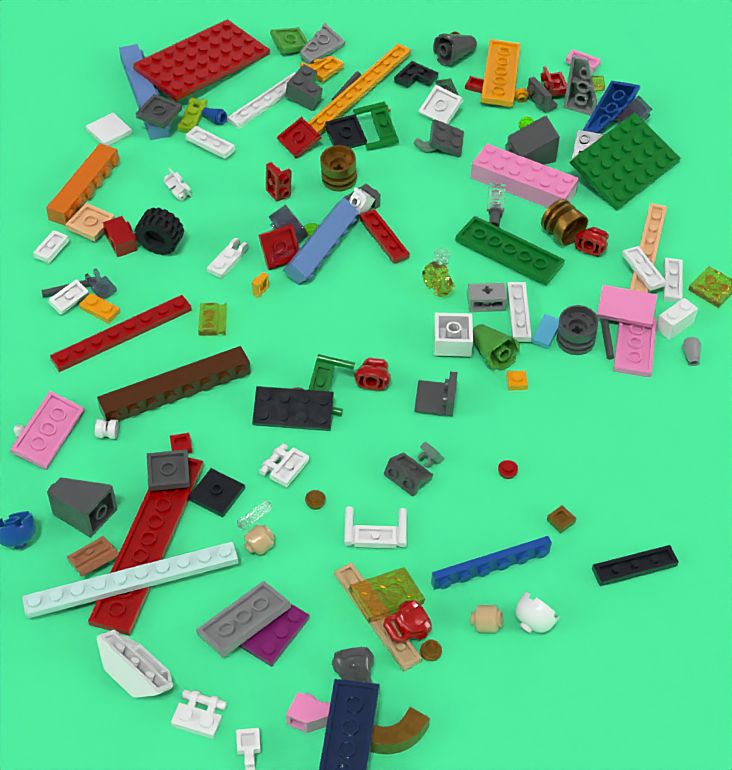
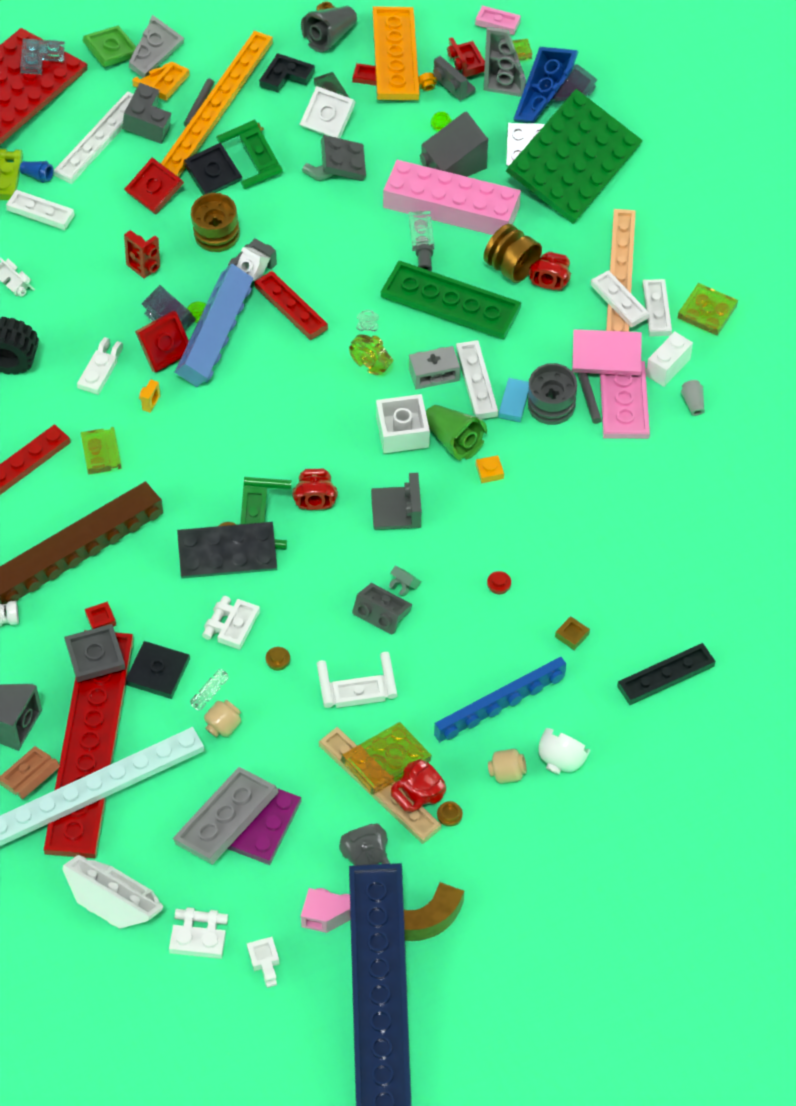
camera: 10 degrees left, 5 degrees up
none -> clear light blue plate [20,39,65,74]

